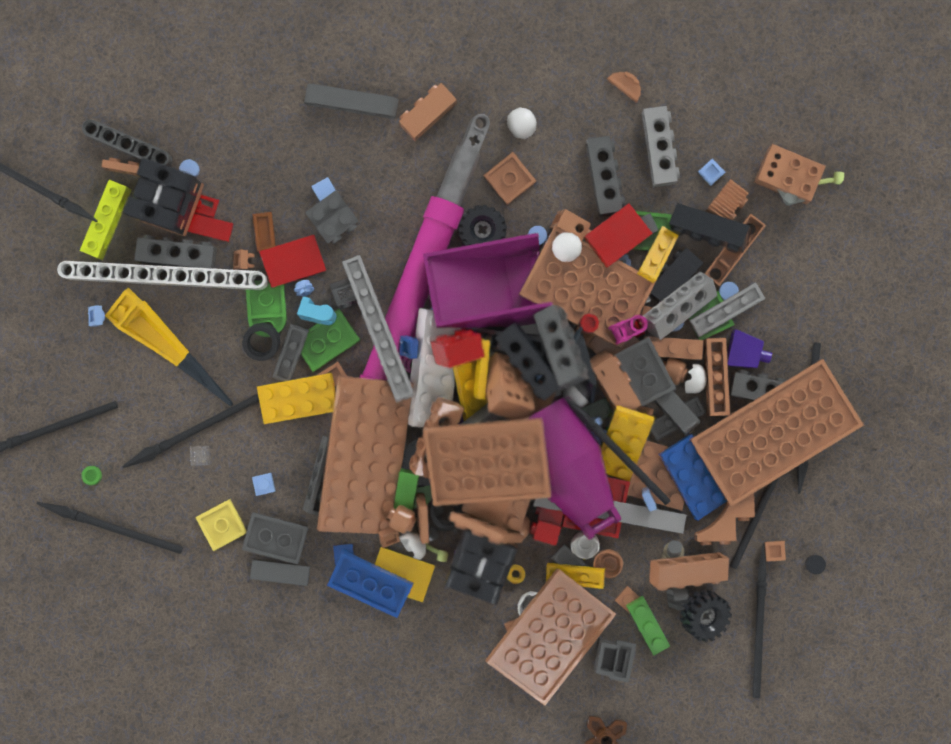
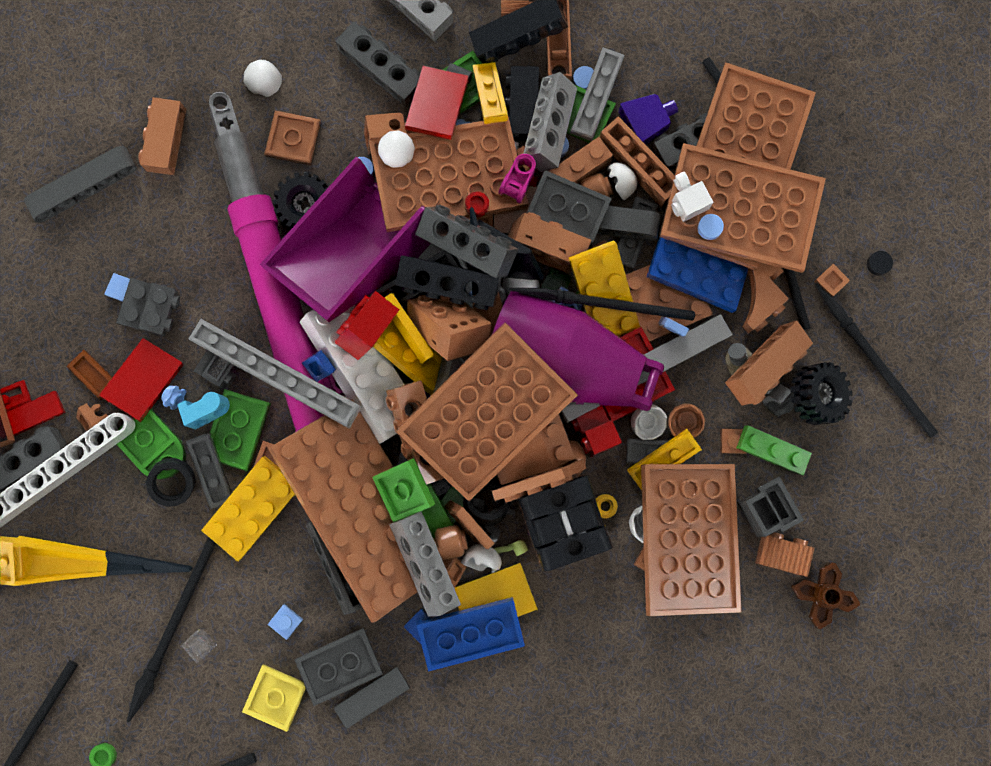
camera: 35 degrees left, 5 degrees down
none -> bright green plate [372,458,435,522]
none -> light grey brick [389,511,461,617]
none -> nougat plate [660,143,826,273]
none -> white brick [671,172,714,222]
none -> light blue tile [697,214,724,240]
none -> nougat brick [755,532,814,577]

